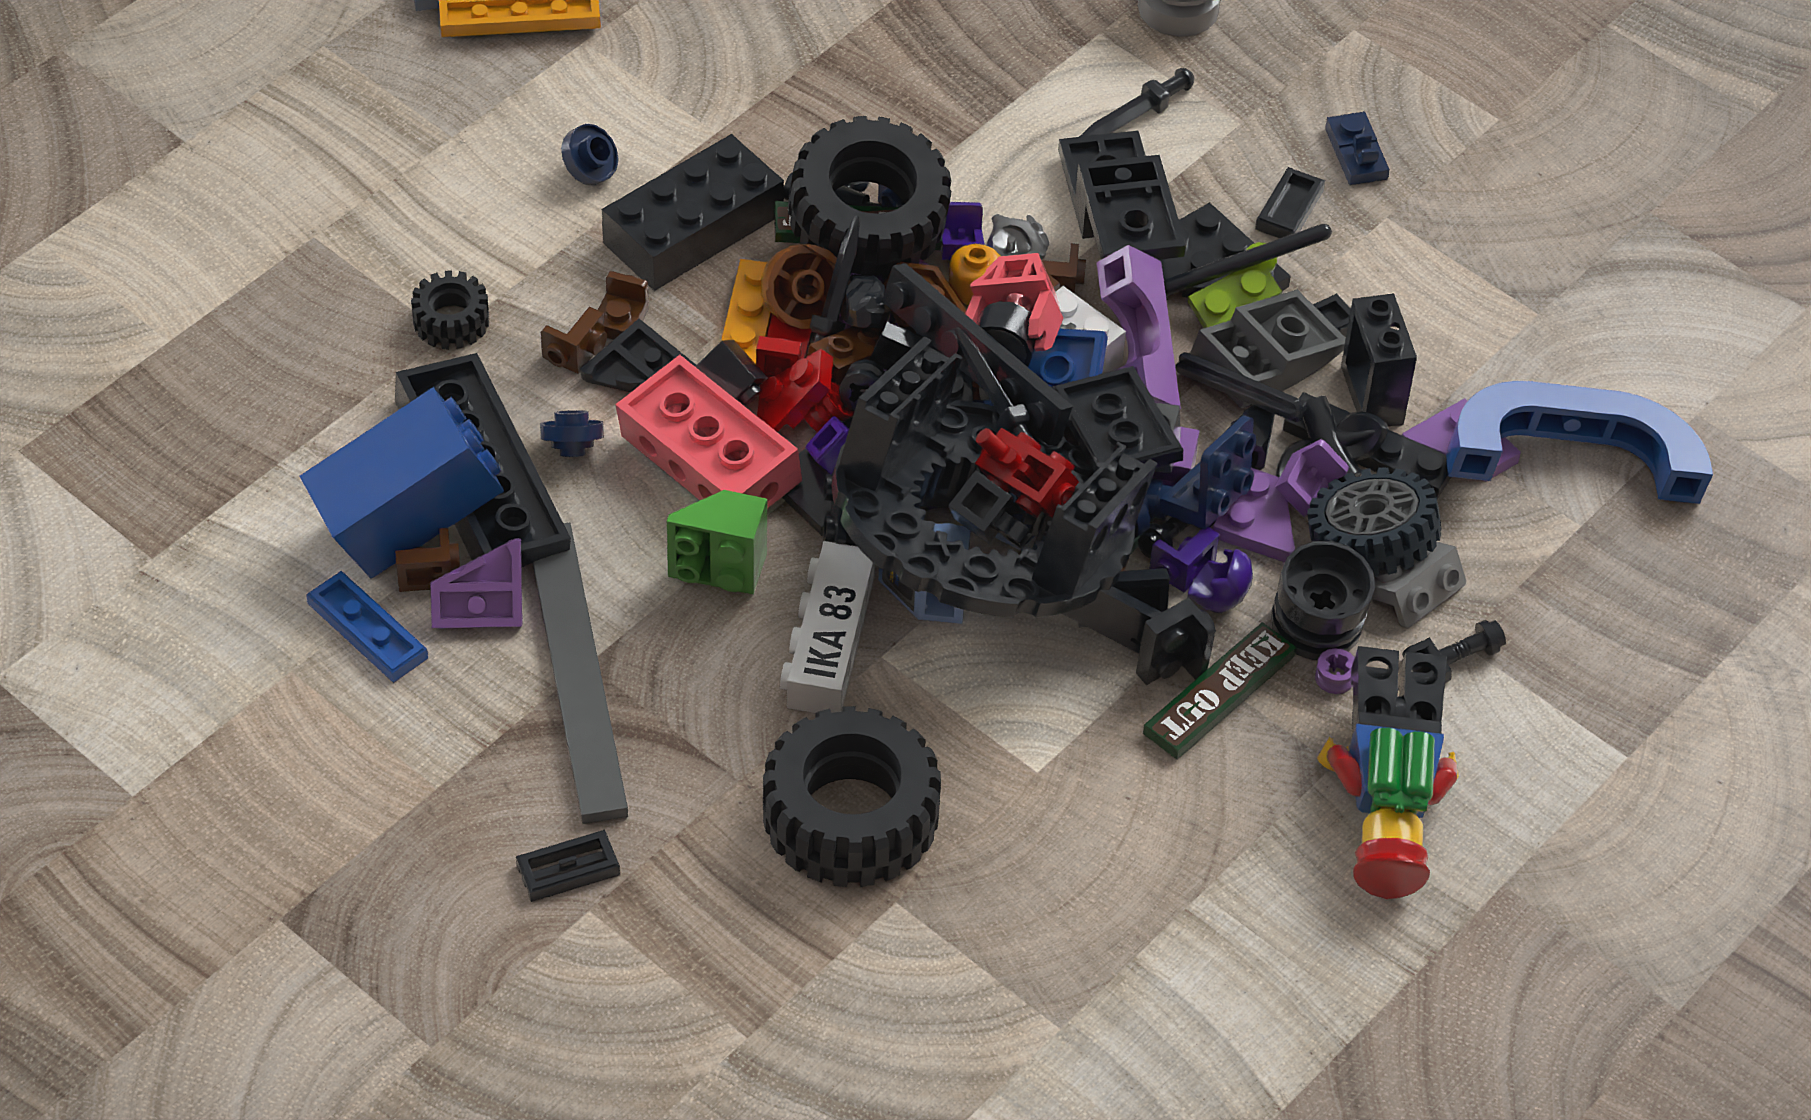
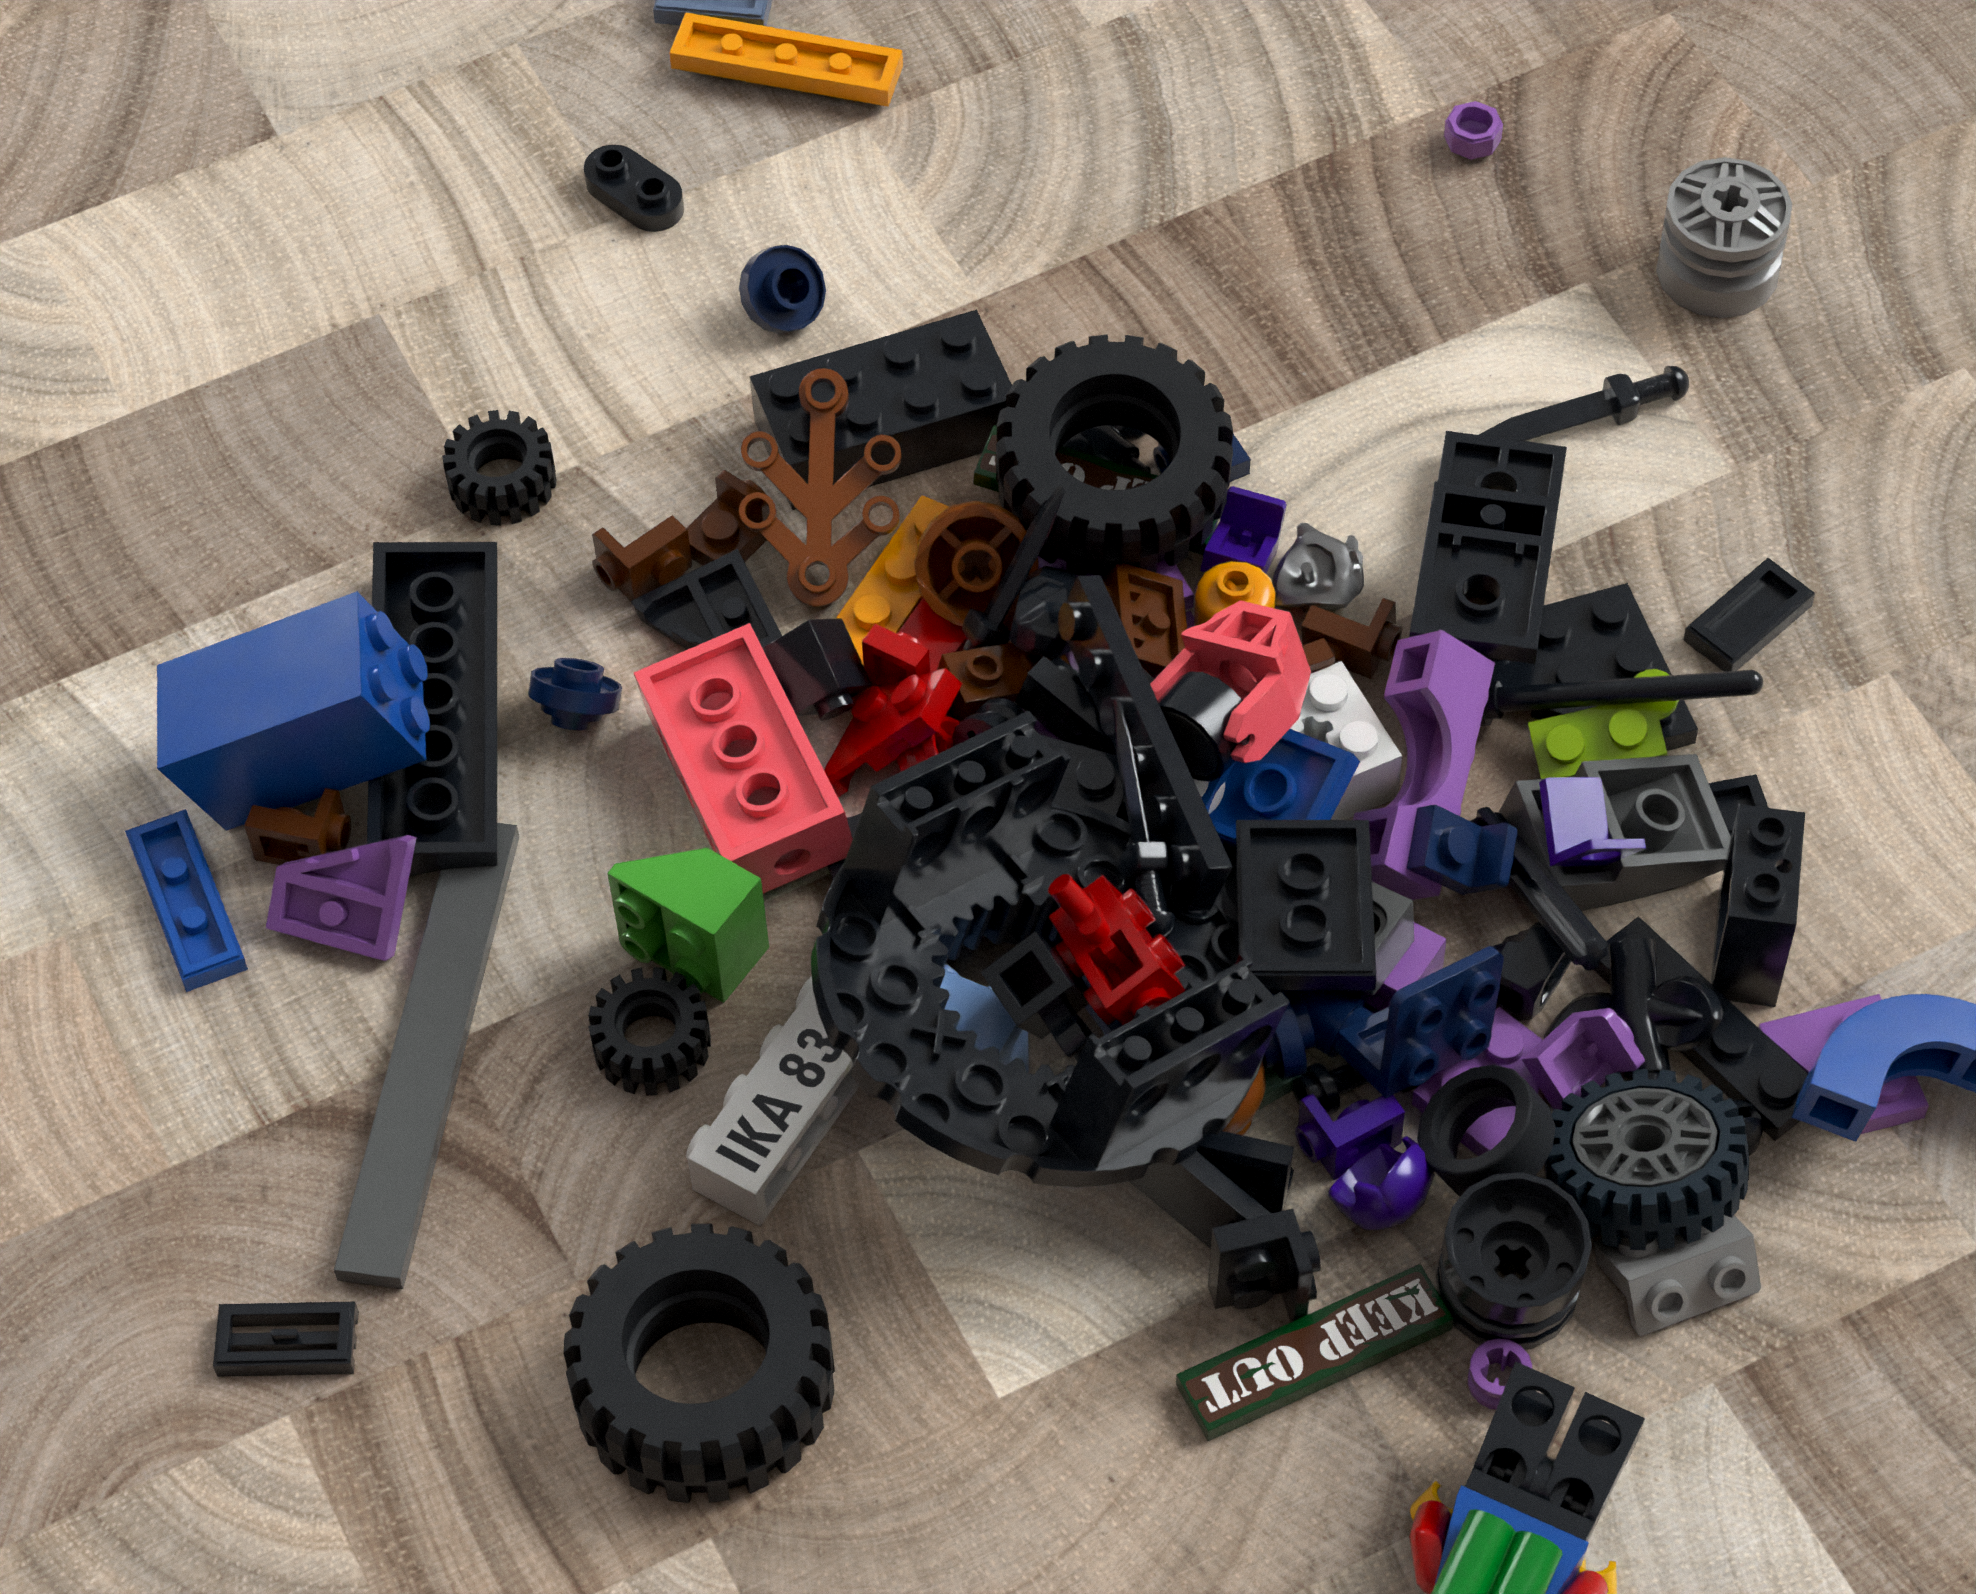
camera: 25 degrees right, 5 degrees up
dark blue plate [1325,111,1390,186] -> none
black hinge [1402,620,1506,683] -> none
none -> black plate [584,145,684,232]
none -> black tyre [588,967,711,1096]
none -> dark orange plant [739,368,902,607]
none -> dark blue bracket [1406,804,1517,895]
none -> black tyre [1417,1064,1555,1196]
none -> bracket [1539,777,1646,866]

